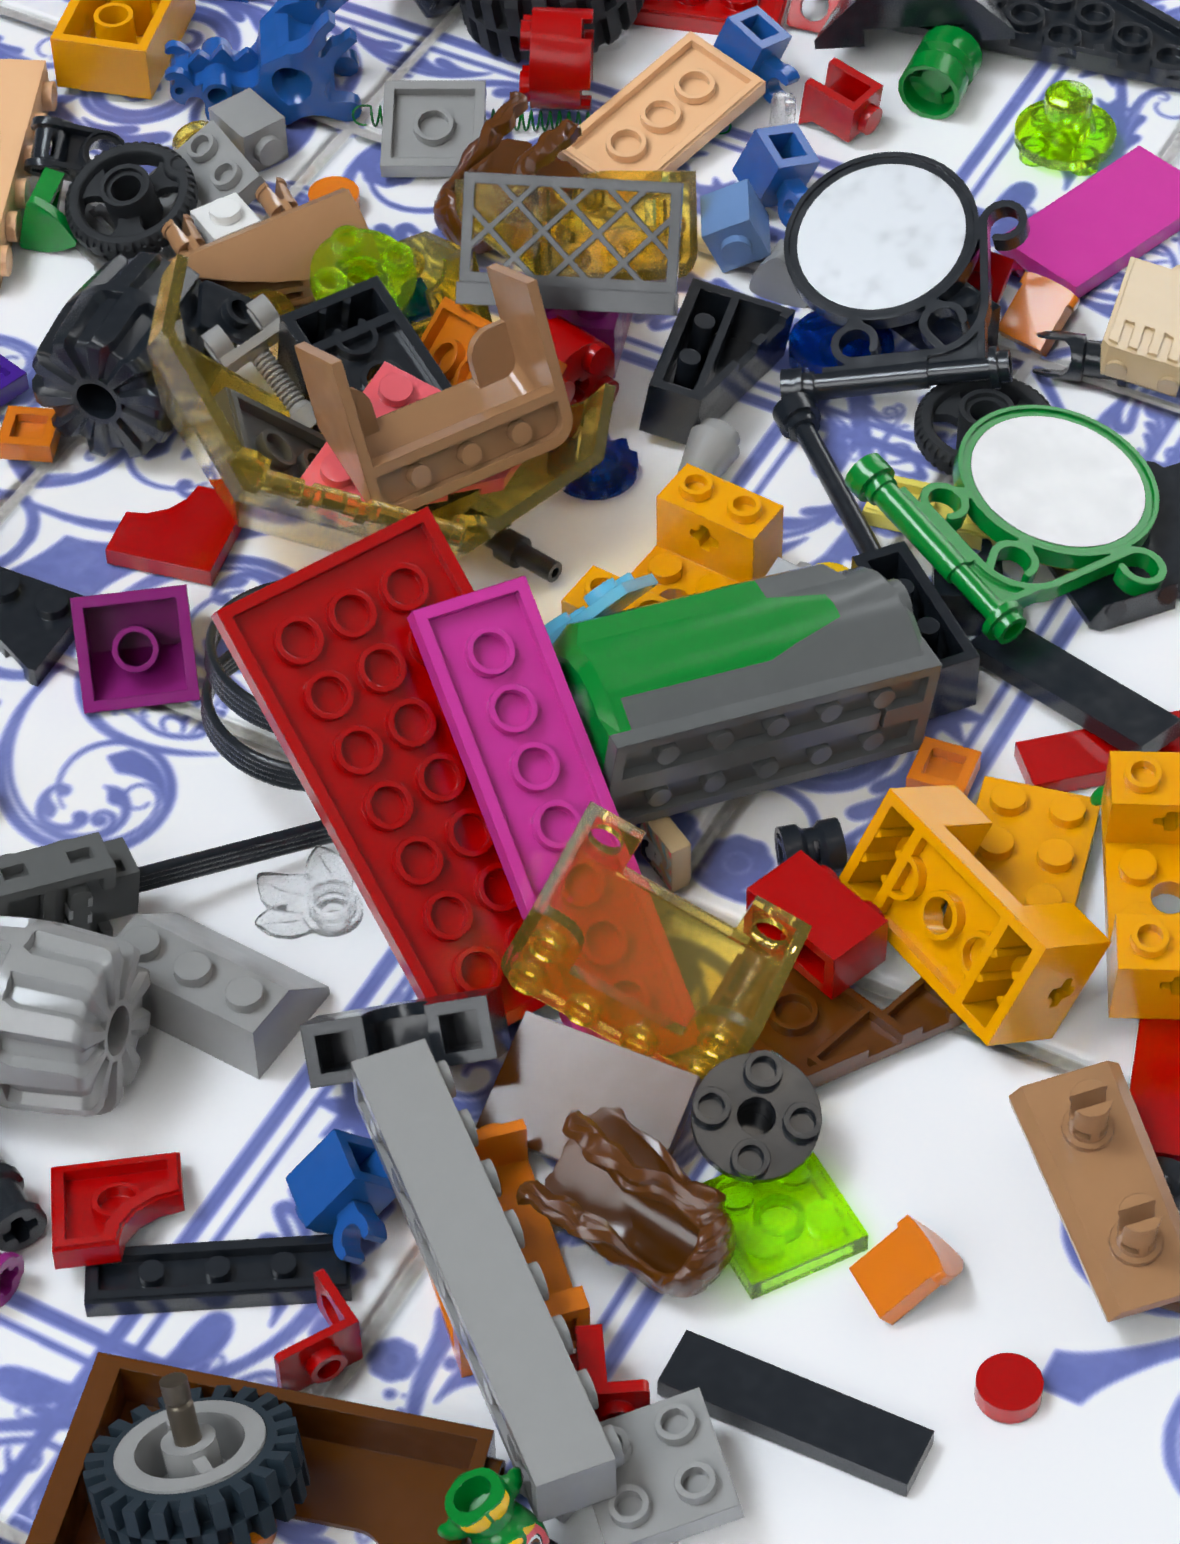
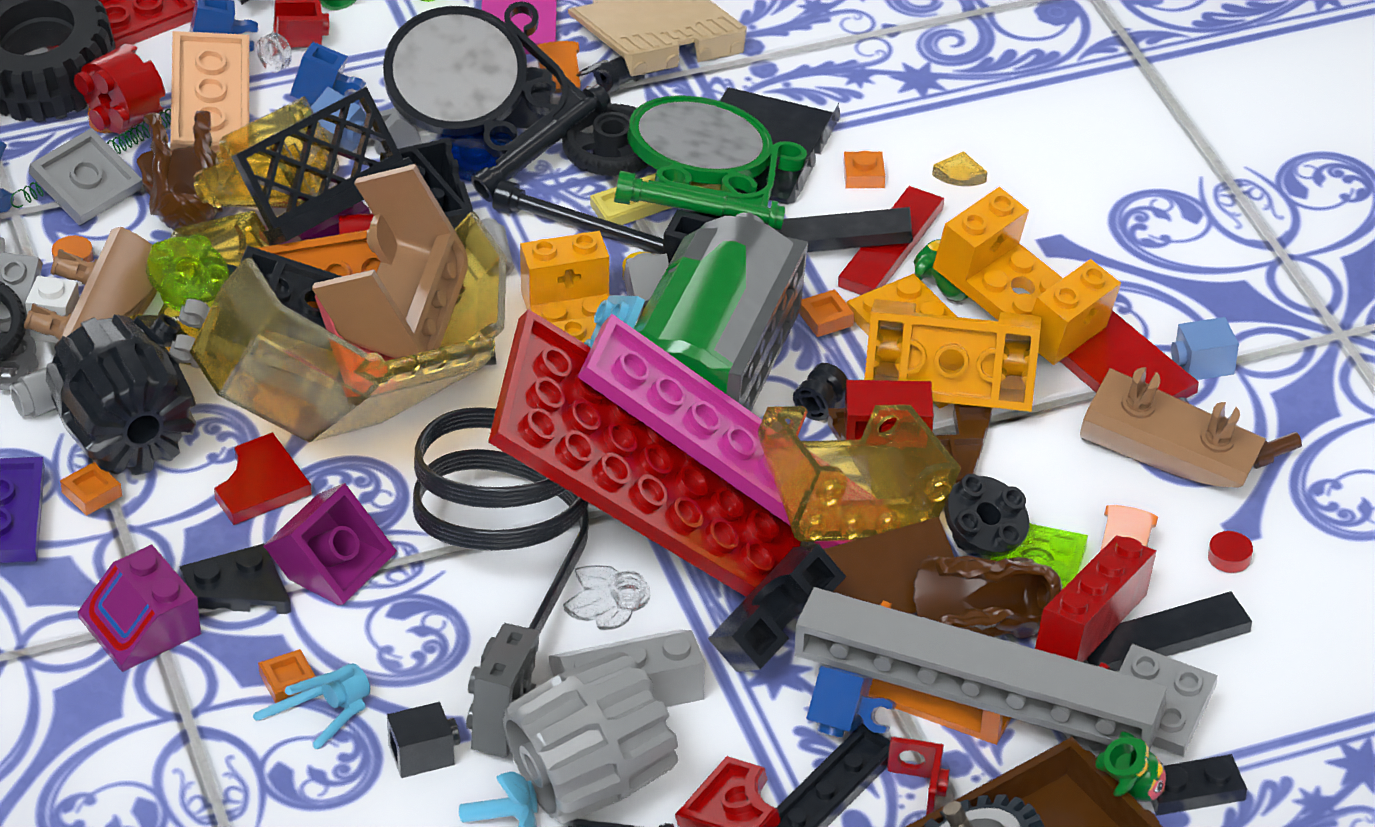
camera: 50 degrees left, 5 degrees down
none -> red brick [1035,535,1157,662]

